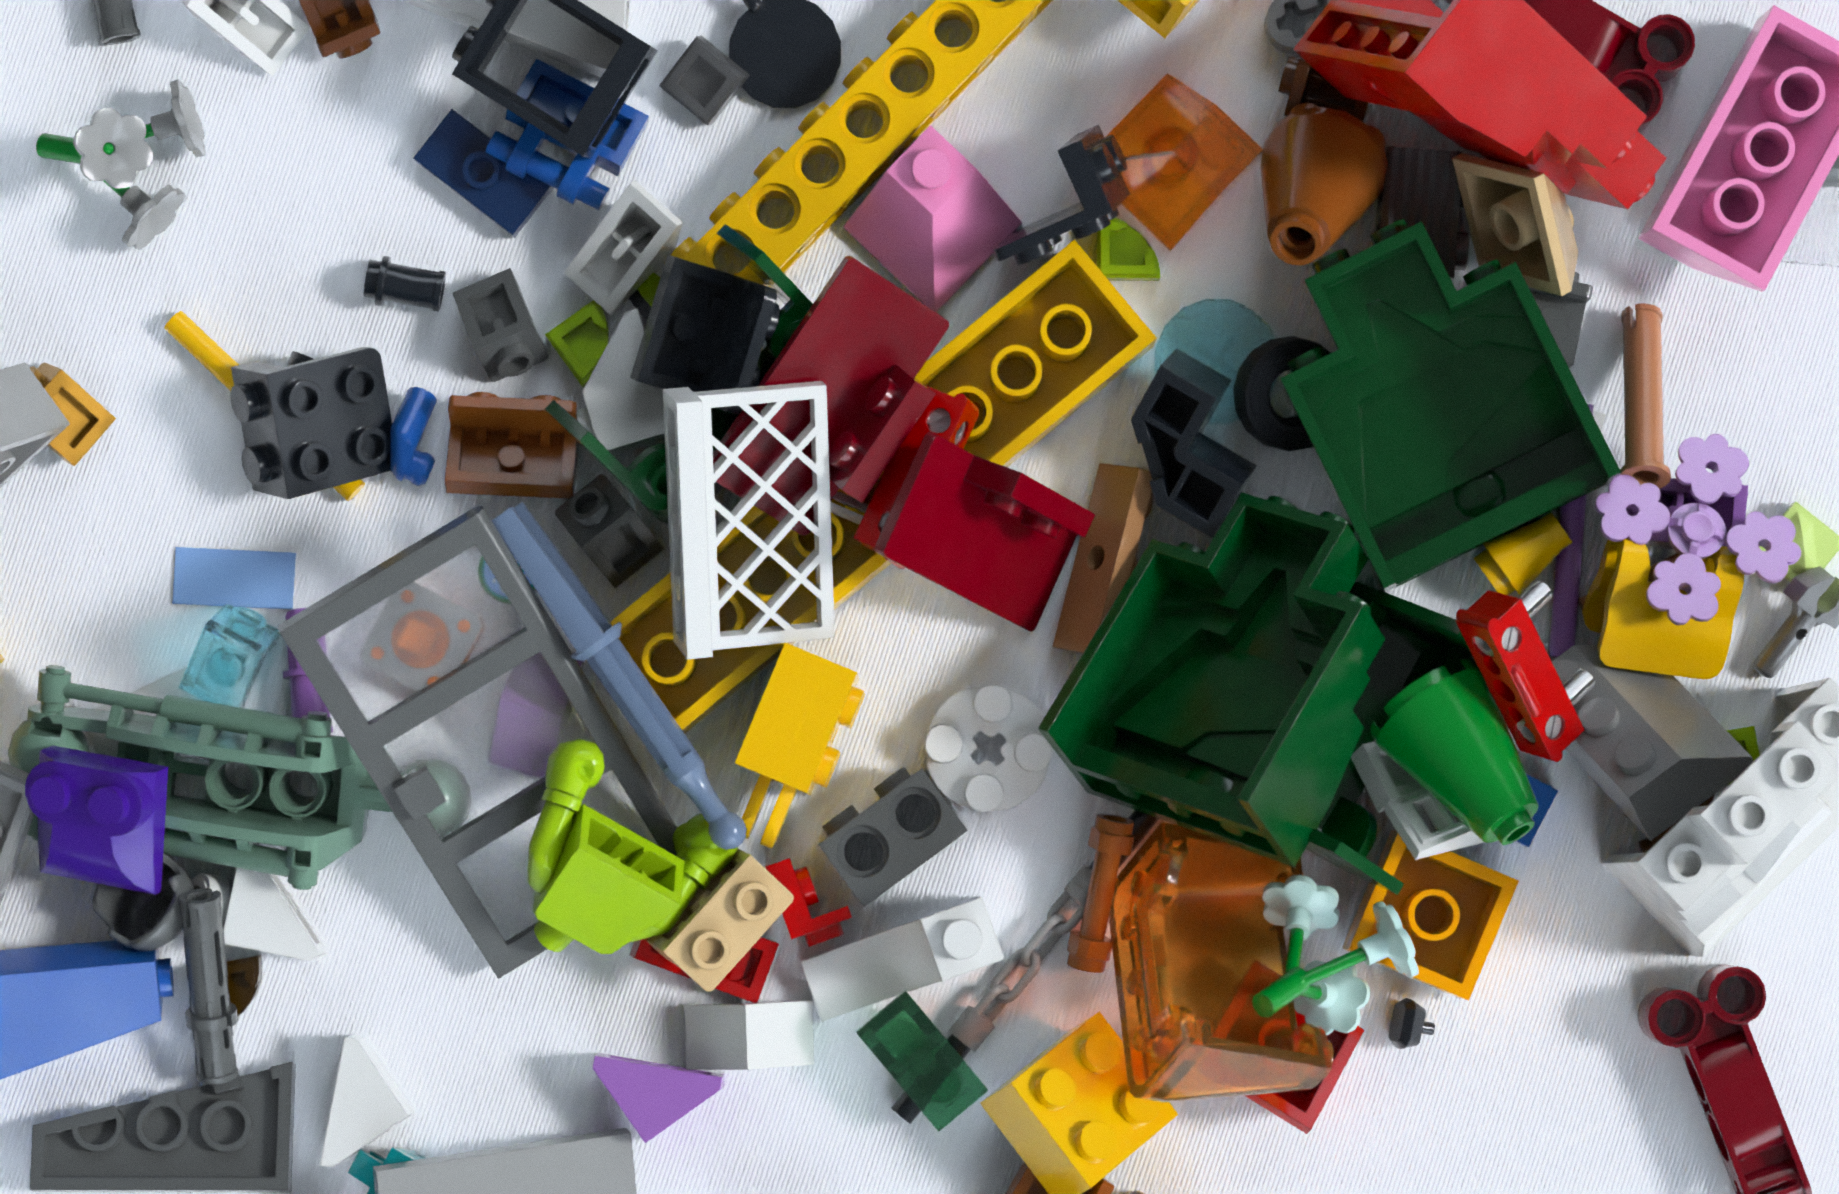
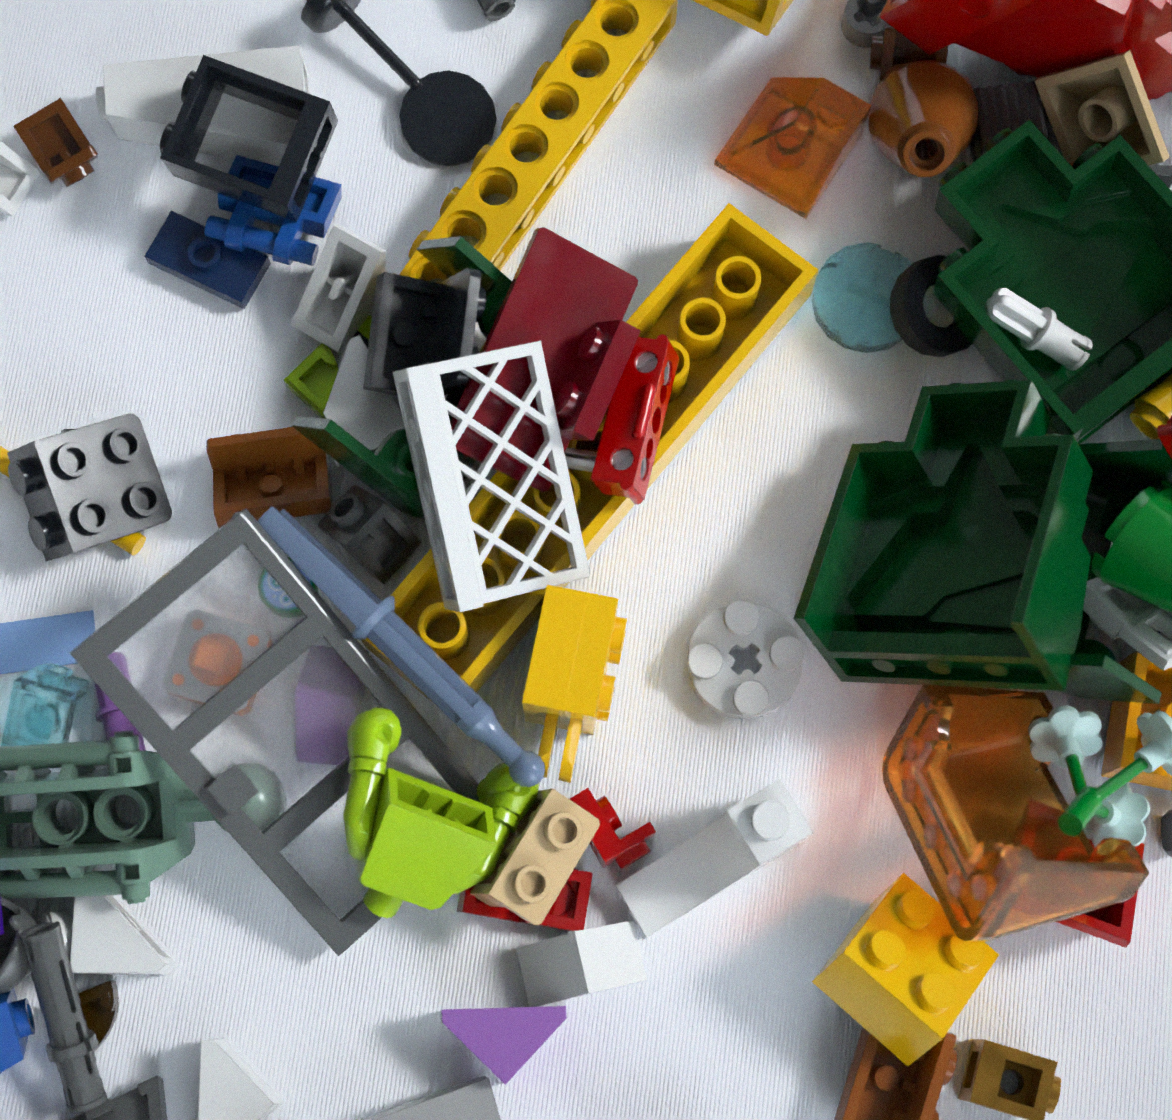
camera: 15 degrees left, 10 degrees down
black pin [363,256,446,312] -> none
blue arm [390,387,437,486] -> none
dark grey bracket [452,268,549,382] -> none
flat silver tile [659,35,750,126] -> none
dark grey brick [818,766,968,907] -> none
bright pink slope [843,125,1022,313] -> none
clear green slope [855,990,988,1132] -> none
dark red bracket [875,432,1095,632] -> none
light grey piece [891,810,1159,1124] -> none
black bracket [993,124,1130,266] -> none
medium nougat tile [1052,463,1153,655] -> none
dark orange bar [1067,813,1135,973] -> none
lime tile [1096,218,1161,281] -> none
black brick [1131,348,1257,538] -> none
none -> white axle [984,288,1093,371]

